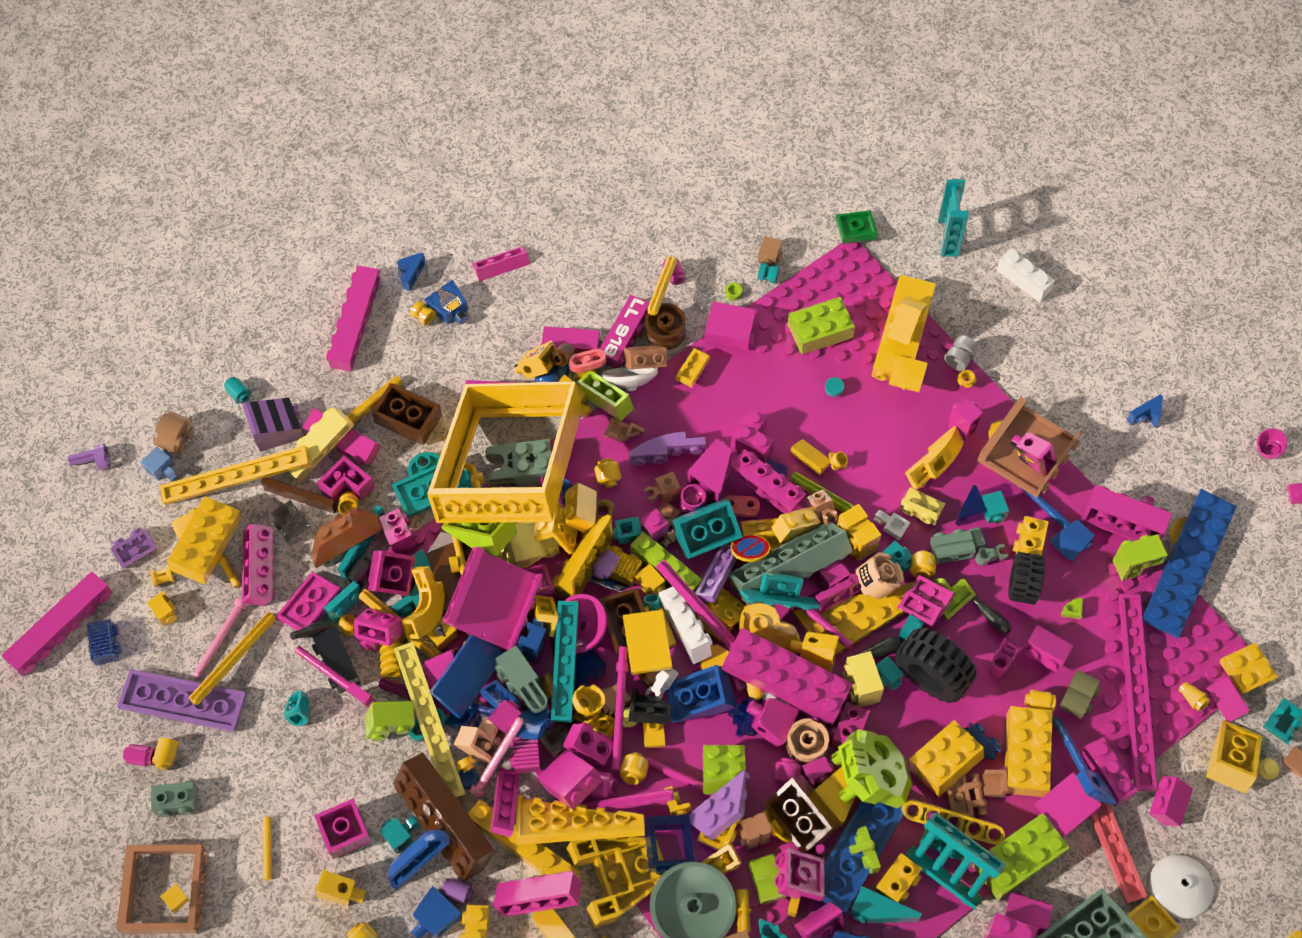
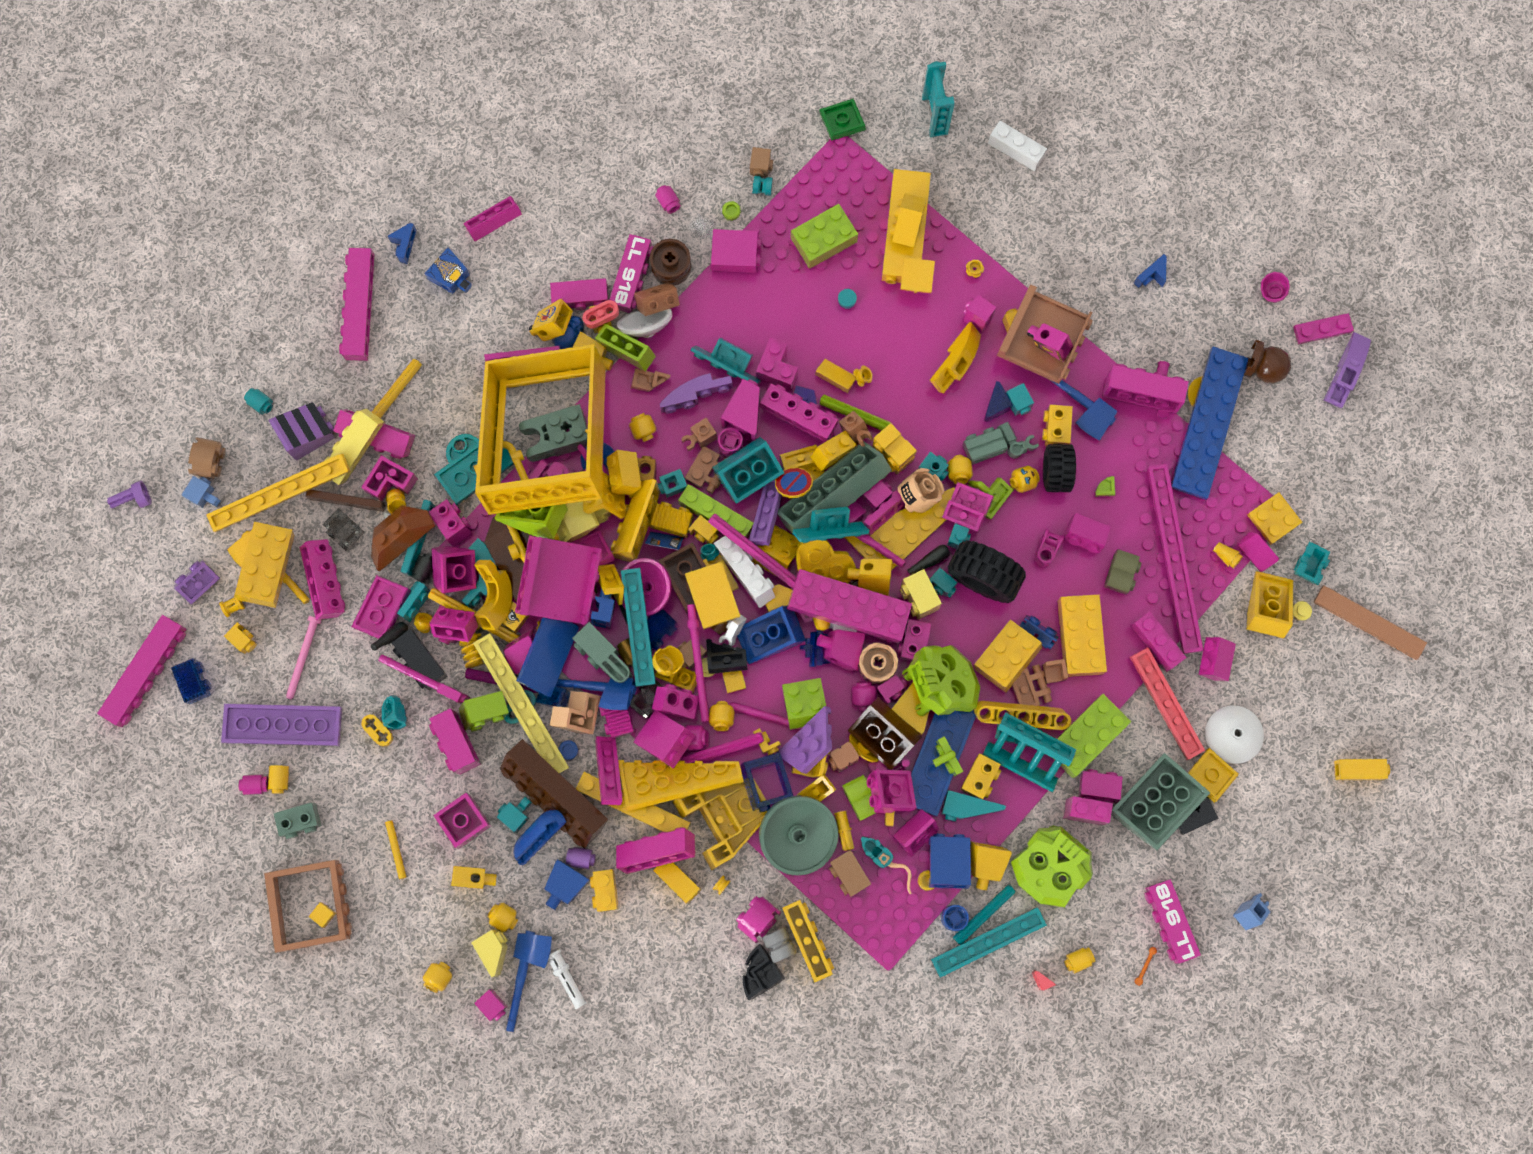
camera: 10 degrees left, 15 degrees up
yellow axle [189,612,276,705] -> none
reddish brown brick [371,383,442,445] -> none
yellow wheel [410,301,436,326] -> none
yellow plate [456,755,476,773] -> none
bright pink bar [470,717,524,798] -> none
blue plate [480,680,521,709] -> none
dark pink brick [487,700,521,733] -> none
reddish brown brick [550,343,575,367] -> none
medium lavender brick [591,550,619,580] -> none
dark pink brick [640,509,668,541] -> none
yellow axle [648,256,677,316] -> none
yellow plate [676,348,710,387] -> none
coral plate [723,495,760,517] -> none
white plate [874,510,911,540] -> none
light yellow bracket [900,487,945,525] -> none
light grey wheel [944,335,979,371] -> none
pearl dark grey piece [971,596,1012,635] -> none
yellow brick [1024,690,1056,711] -> none
dark pink brick [1034,773,1102,839] -> none
blue piece [1052,717,1116,804] -> none
lime brick [1112,534,1168,581] -> none
none -> yellow beam [361,714,393,747]
none -> dark pink brick [429,708,481,775]
none -> teal bracket [690,338,761,385]
none -> yellow head [1010,465,1040,493]
none -> reddish brown tile [1244,340,1291,384]

